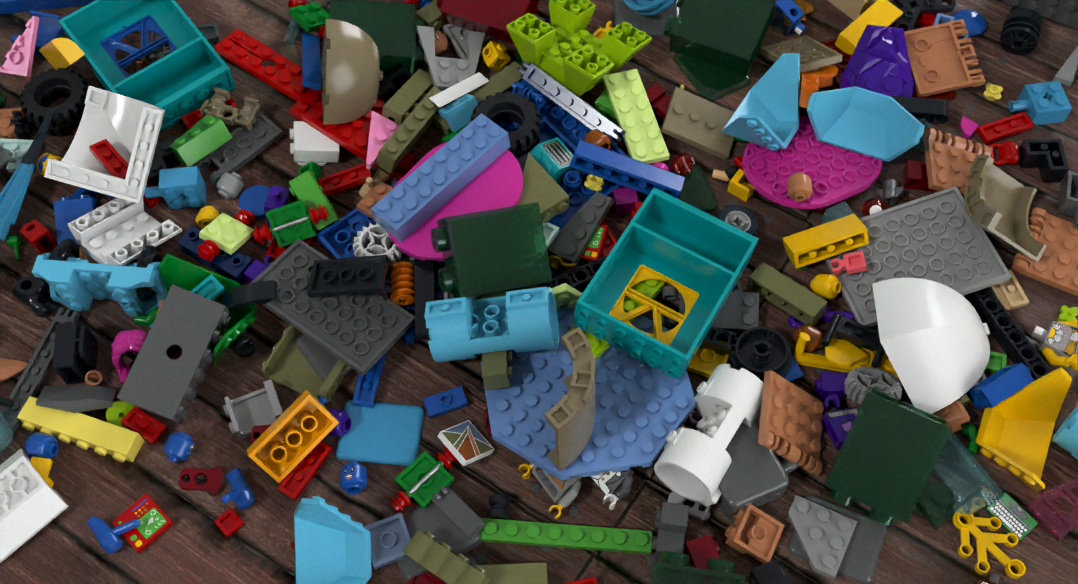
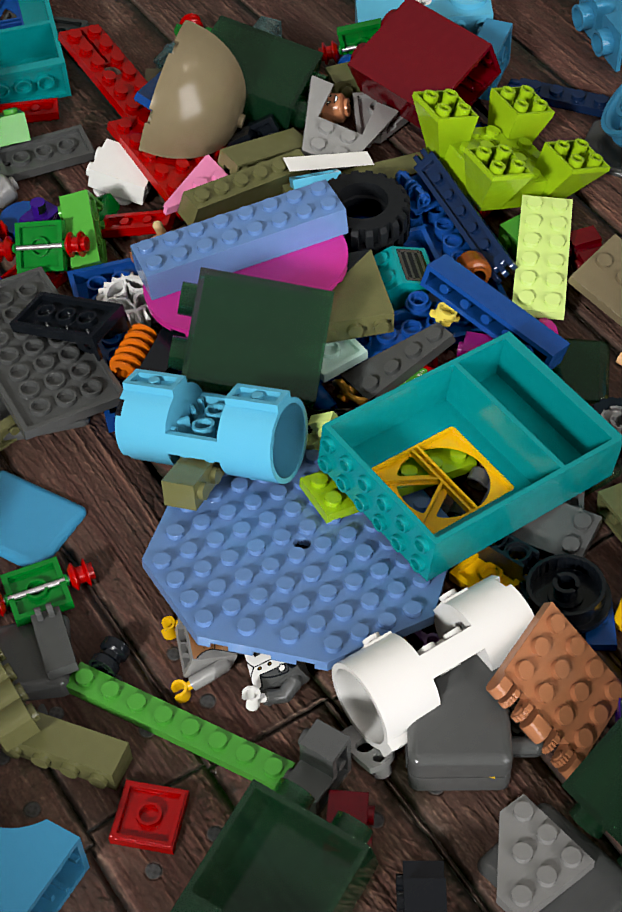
camera: 25 degrees right, 10 degrees down
dark tan piece [200,87,261,131] -> none
blue plate [352,353,386,408] -> none
blue plate [423,386,468,419] -> none
tile [437,420,494,467] -> none
yellow brick [480,41,511,71] -> none
dark tan panel [544,327,596,472] -> none
clear red gear [671,153,695,175] -> none
nougat plate [725,505,785,564] -> none

